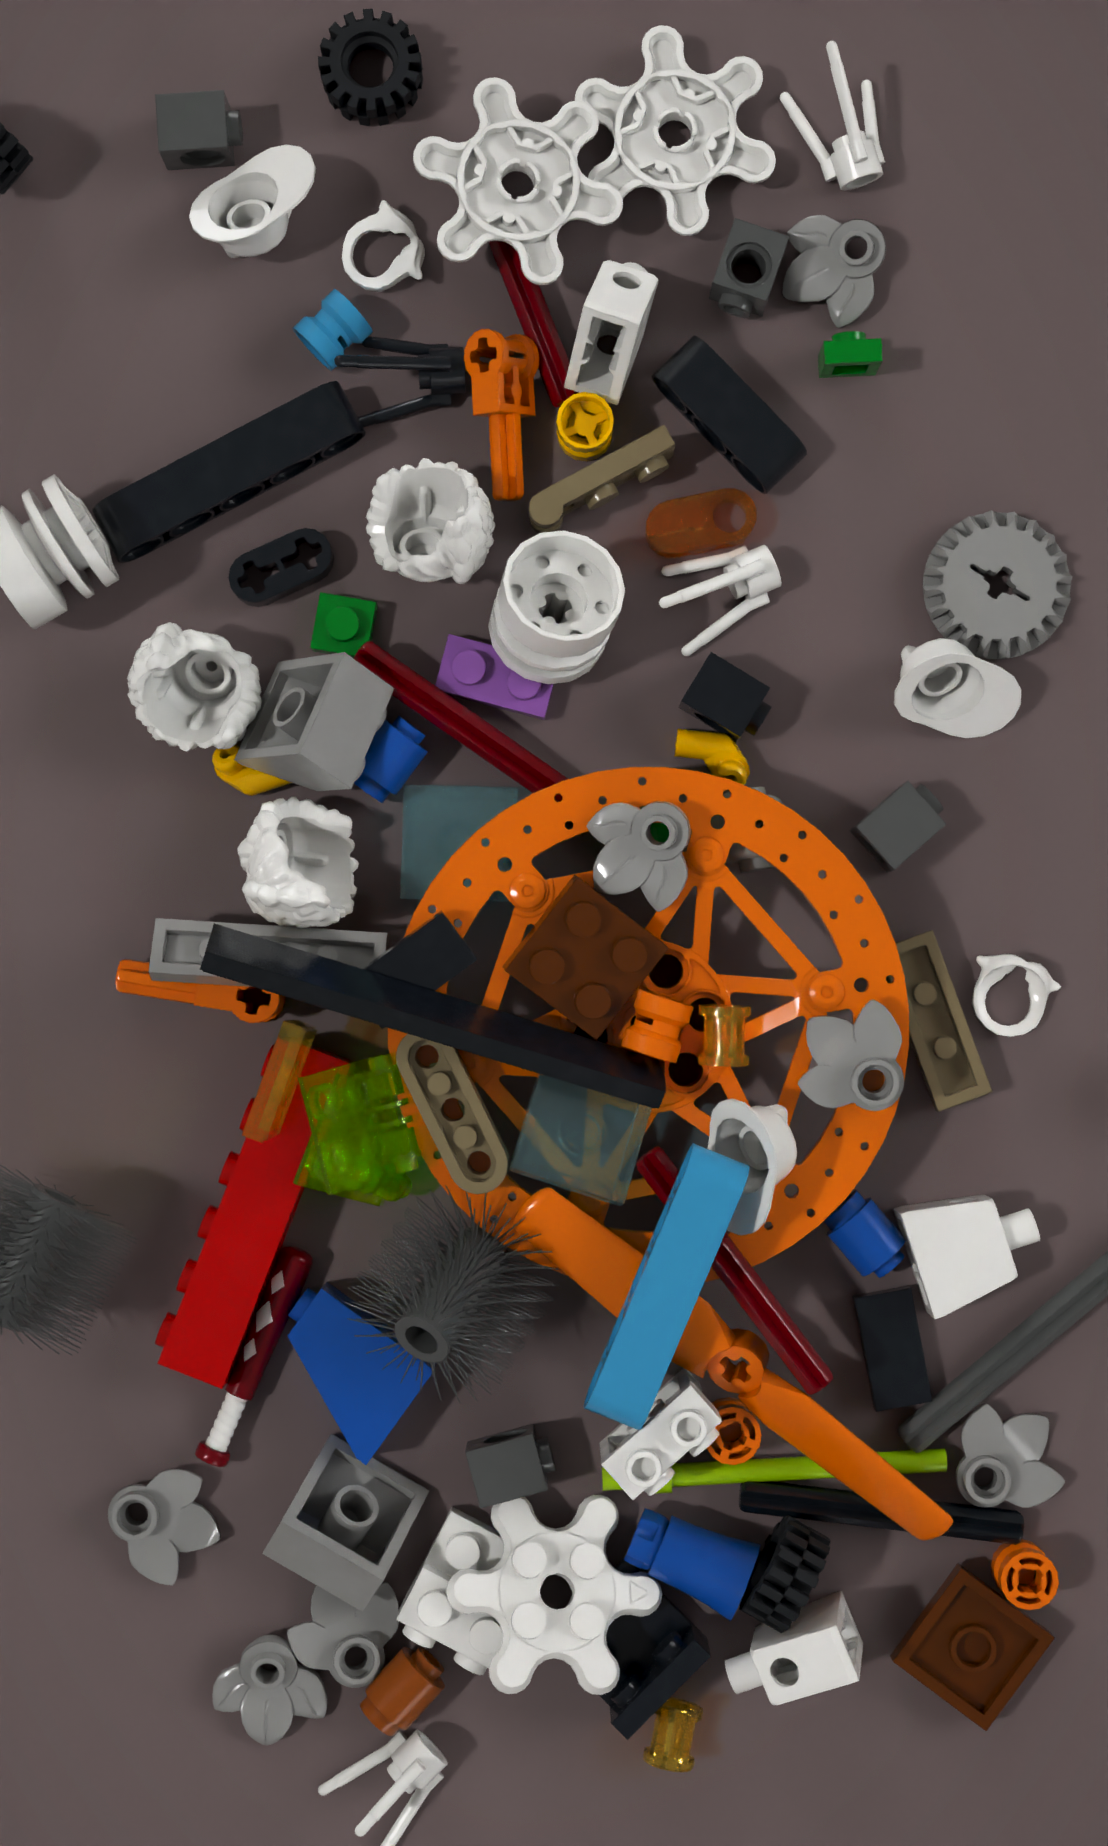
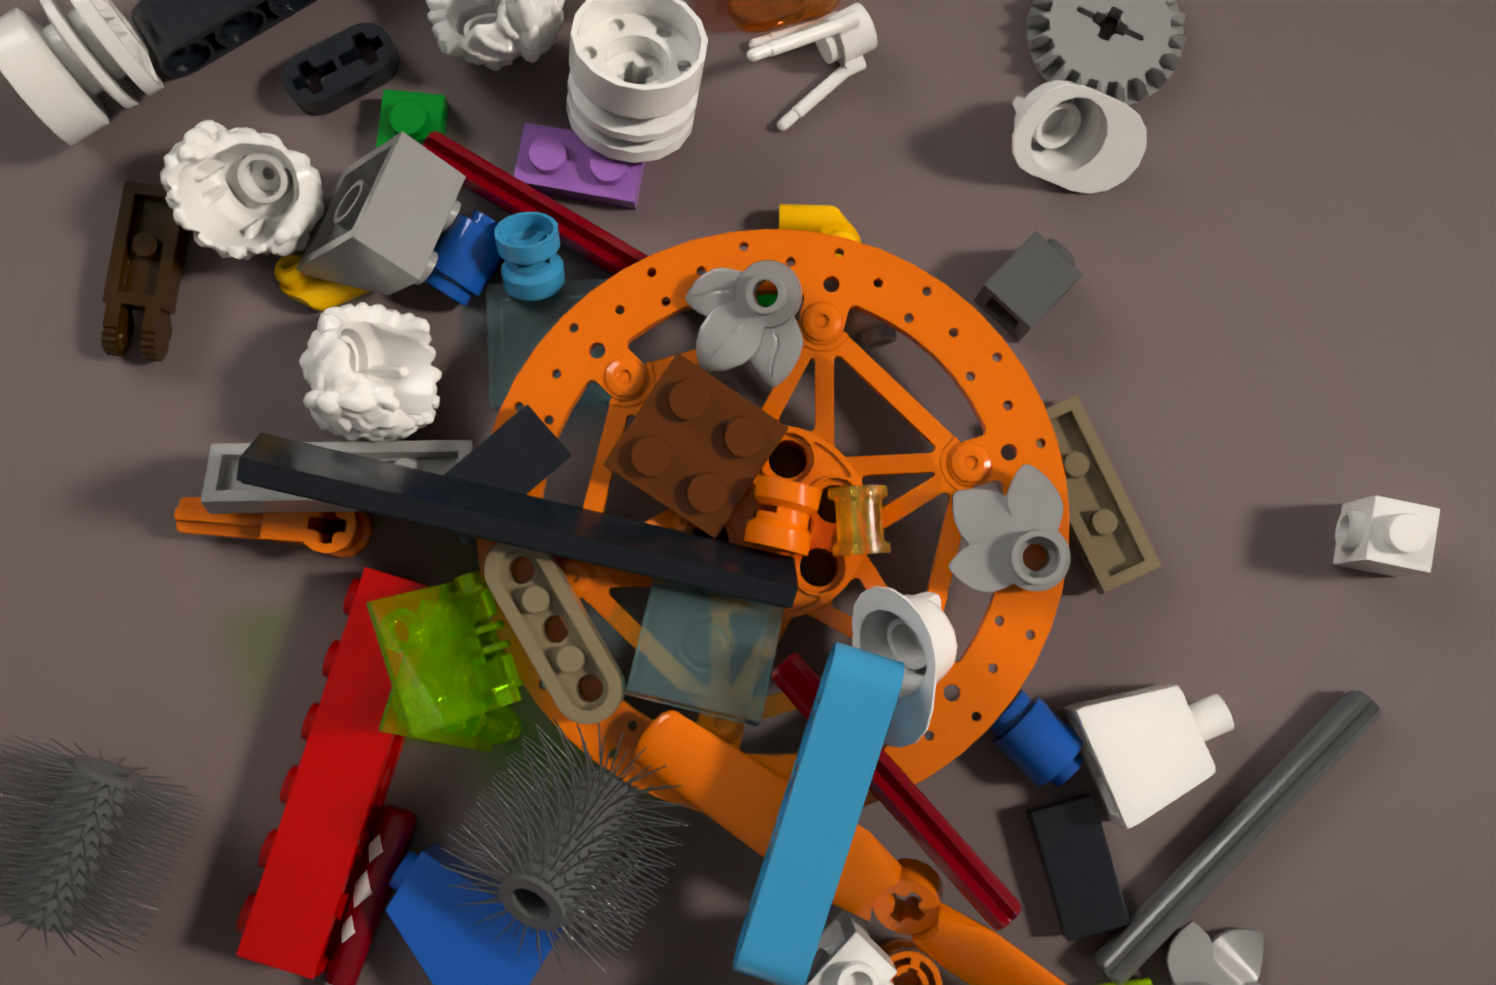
camera: 15 degrees left, 5 degrees down
clear yellow tile [242,1019,317,1143] -> none
black brick [678,652,772,743] -> none
white piece [971,954,1061,1037] -> none
none -> dark brown hinge [100,181,190,362]
none -> dark azure wheel [494,211,565,301]

